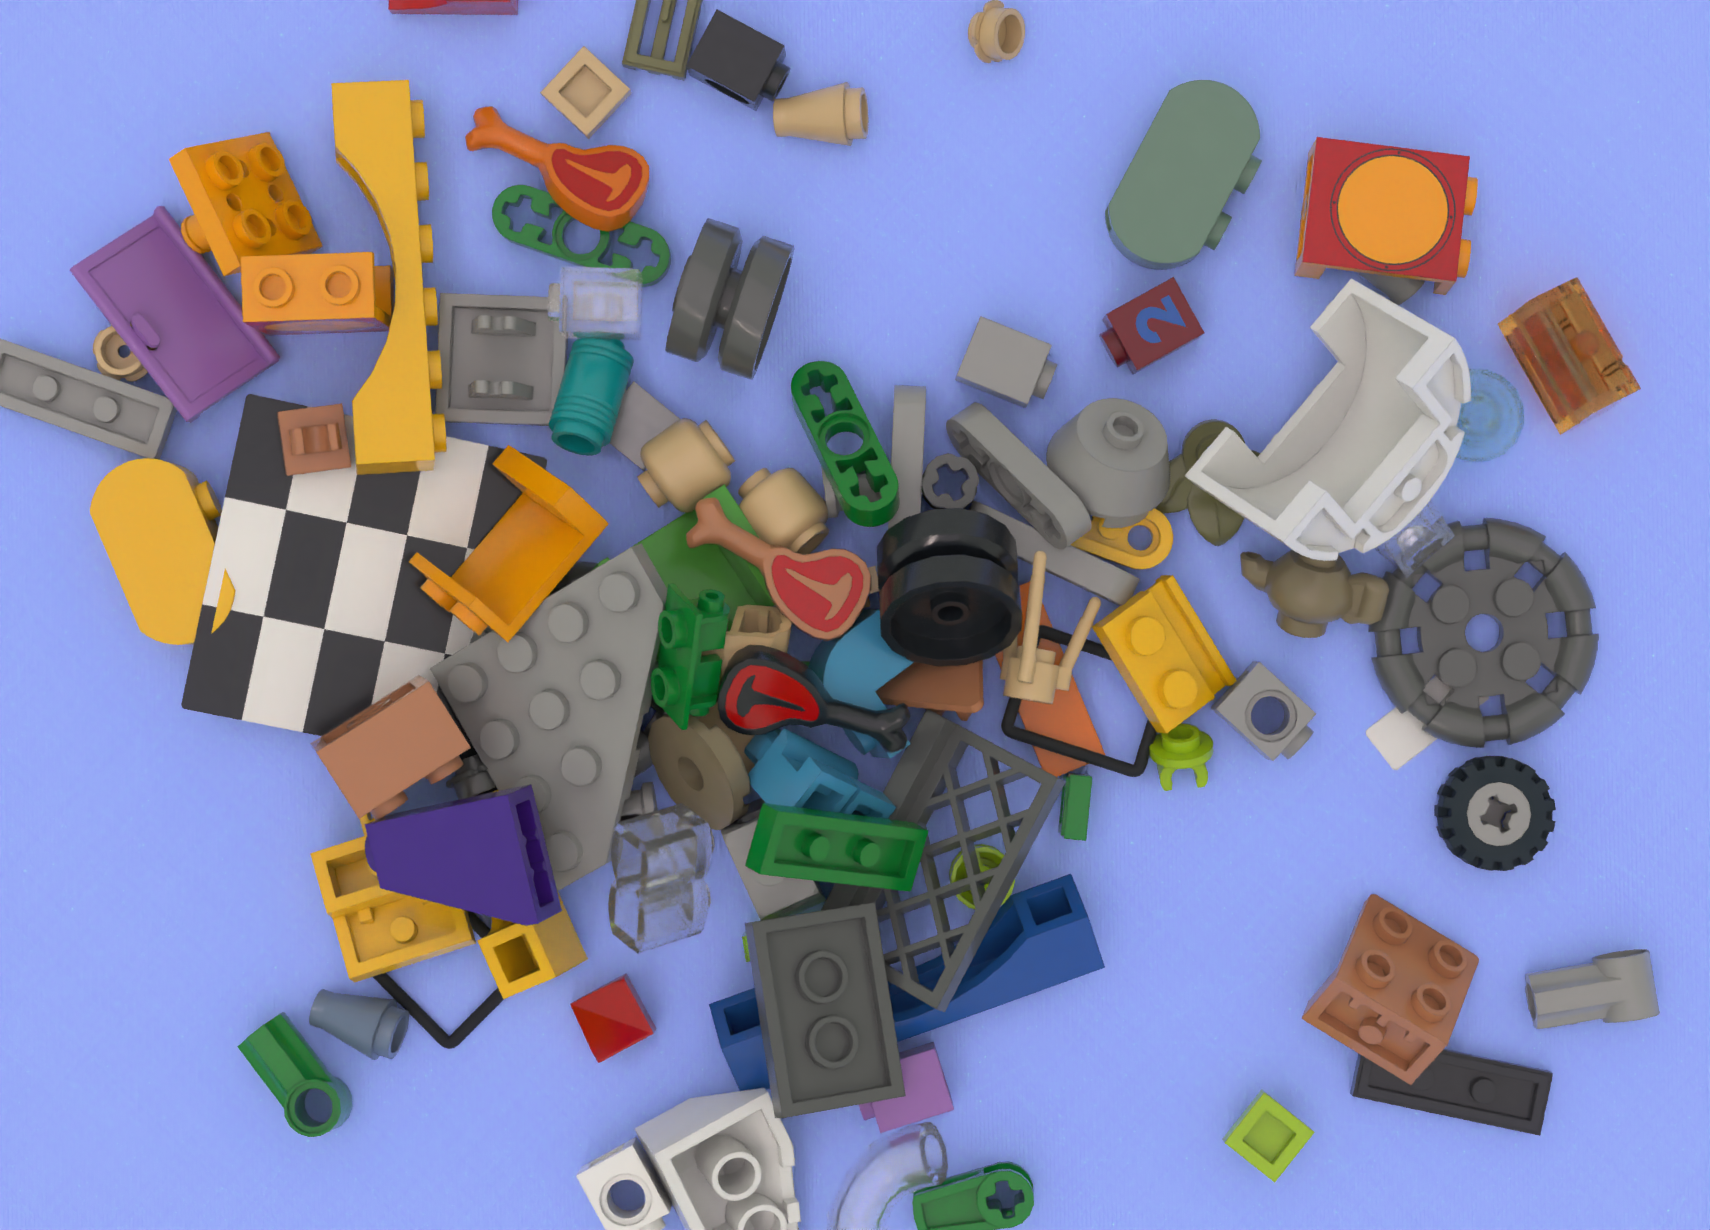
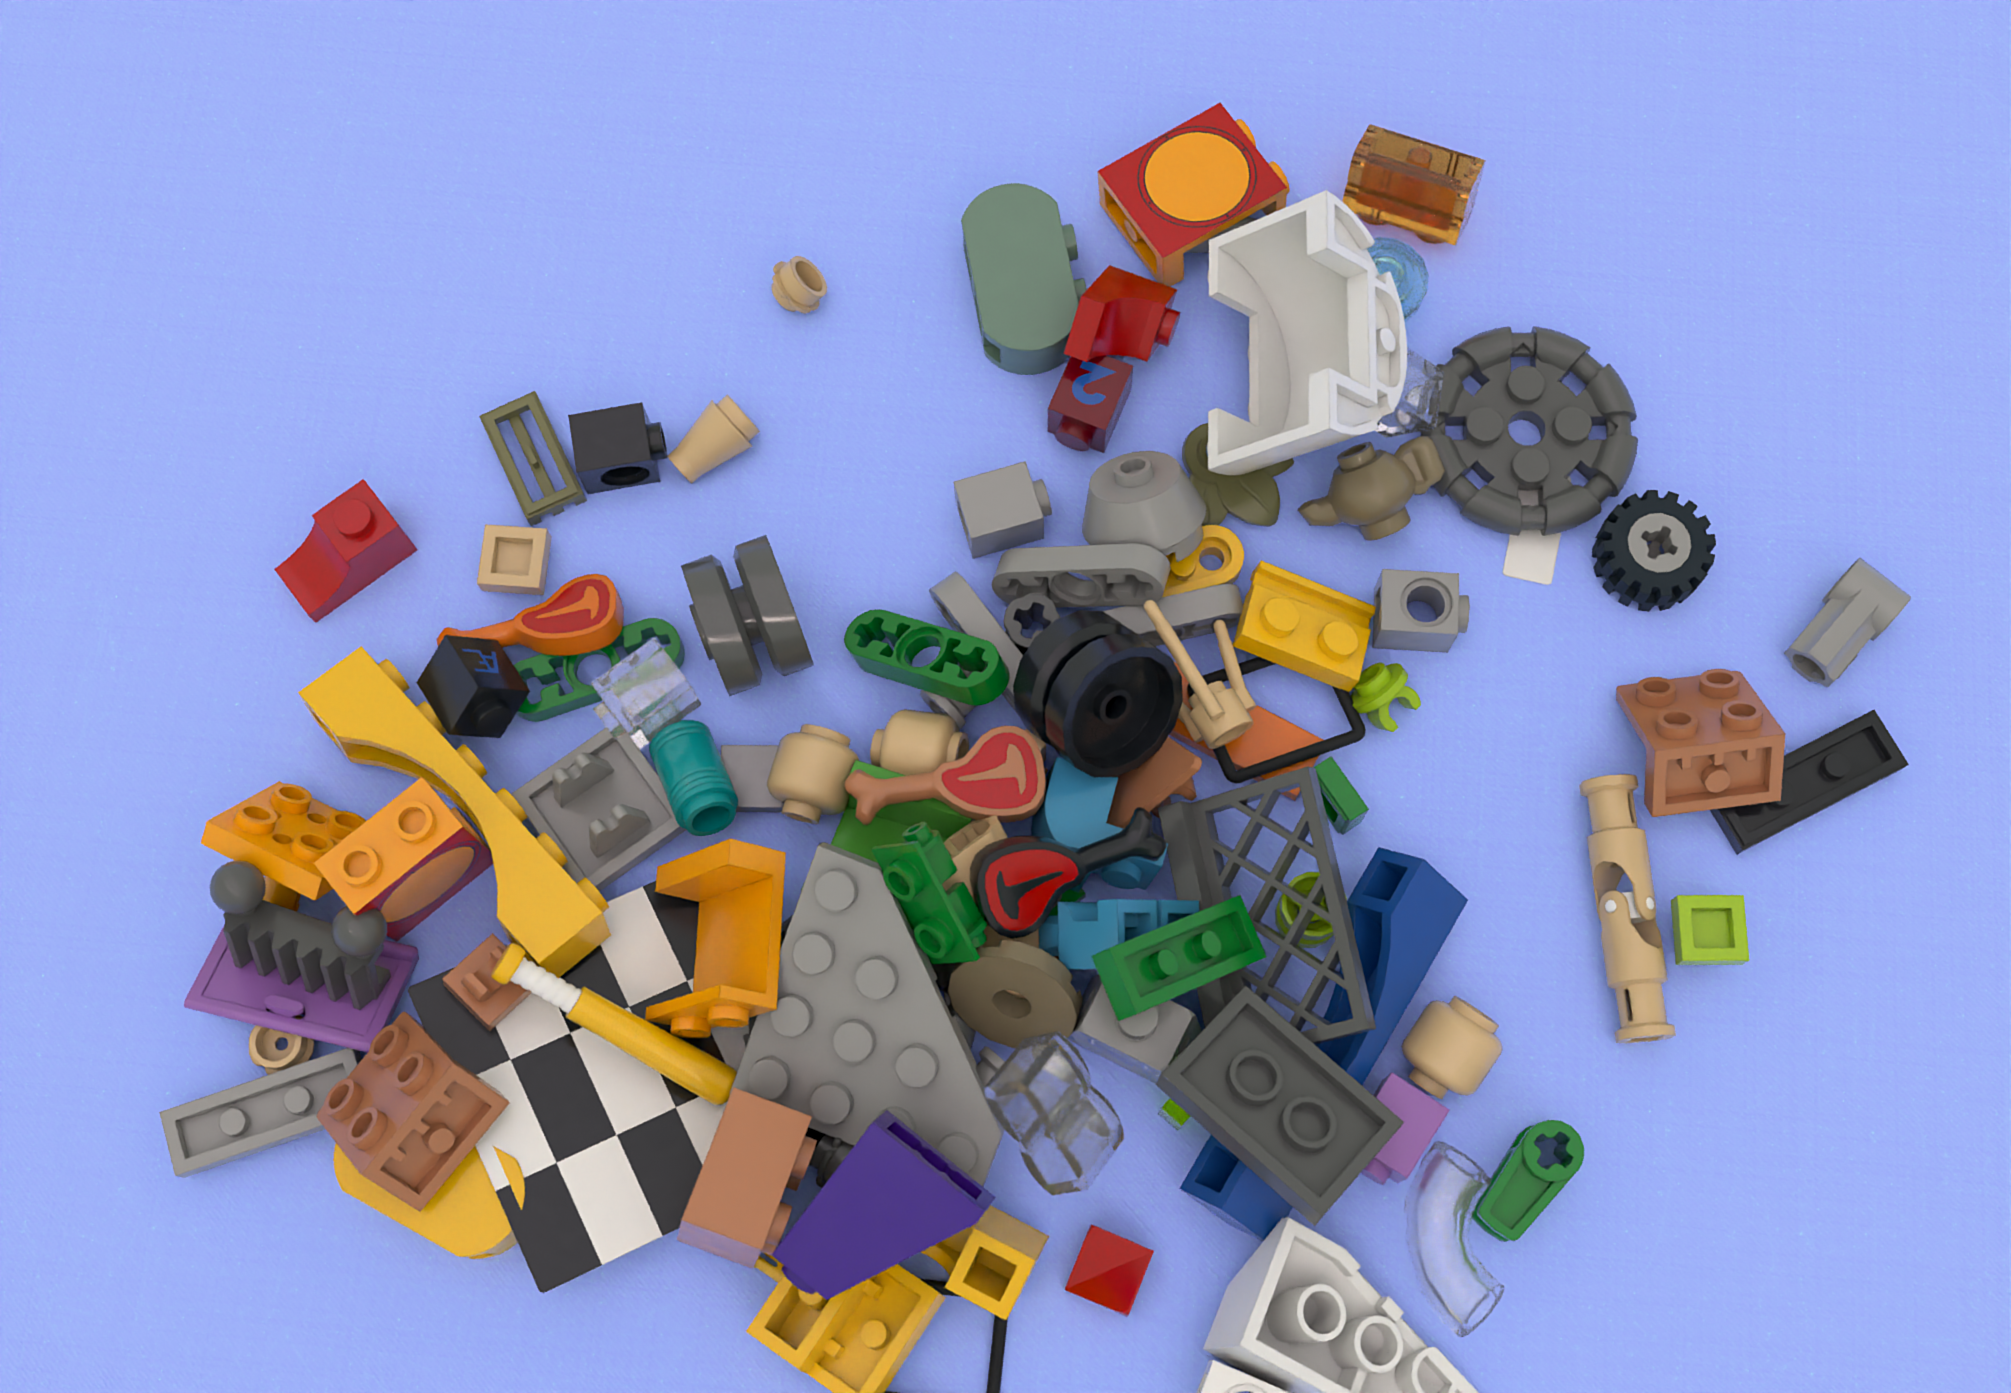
camera: 30 degrees left, 15 degrees down
none -> dark grey gear [209,861,391,1010]
none -> nougat bracket [317,1012,510,1212]
none -> black brick [416,635,530,738]
none -> yellow piece [491,943,737,1105]
none -> red arch [1064,265,1181,362]
none -> tan head [1401,995,1503,1099]
none -> tan piece [1579,774,1676,1044]

